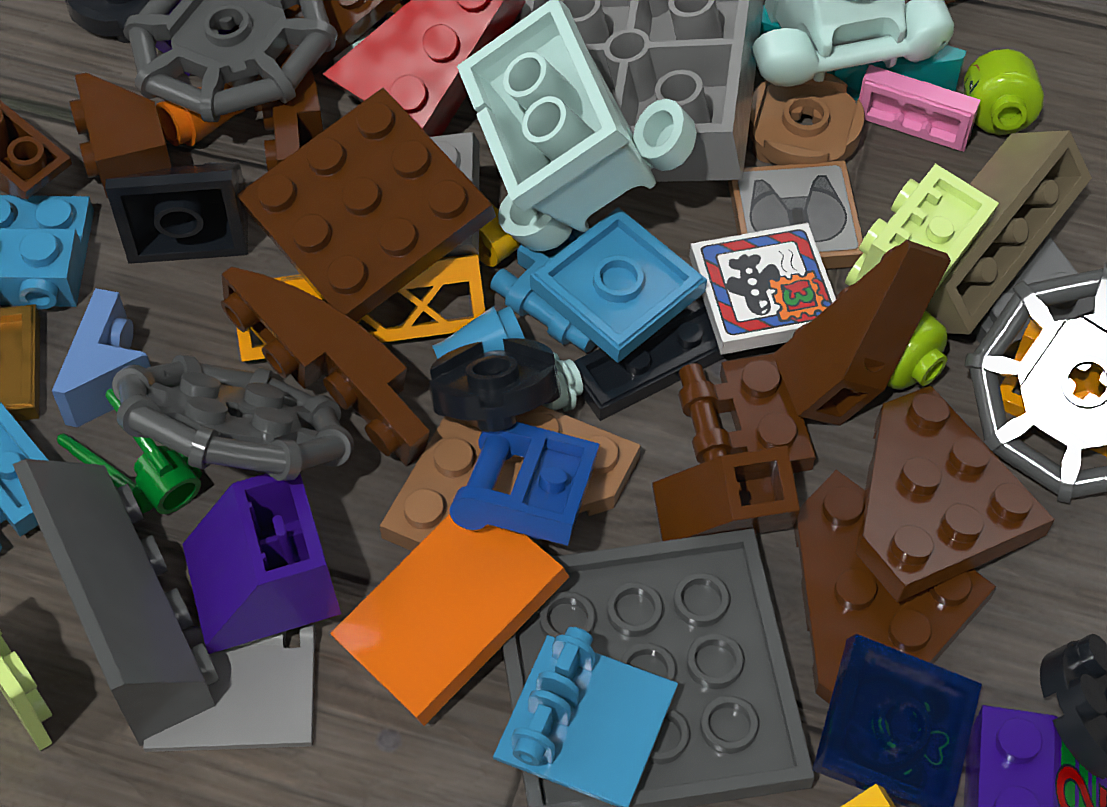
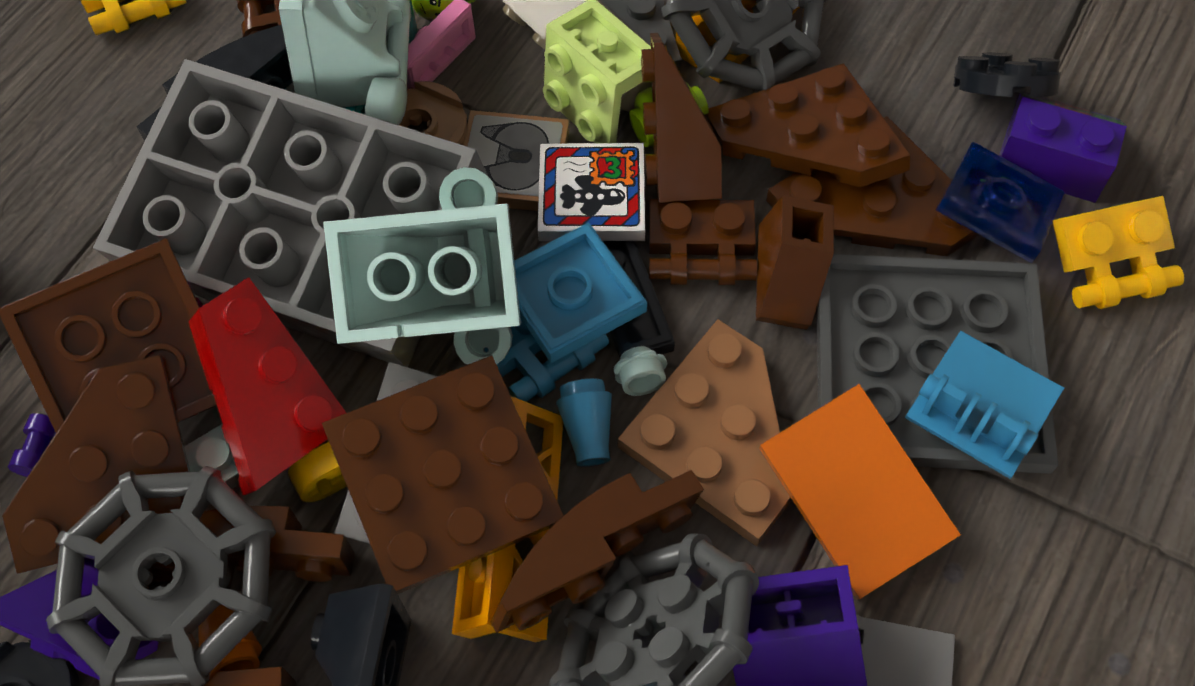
camera: 75 degrees left, 5 degrees up
black plate [429,338,561,432] -> none
blue plate [450,422,600,546] -> none

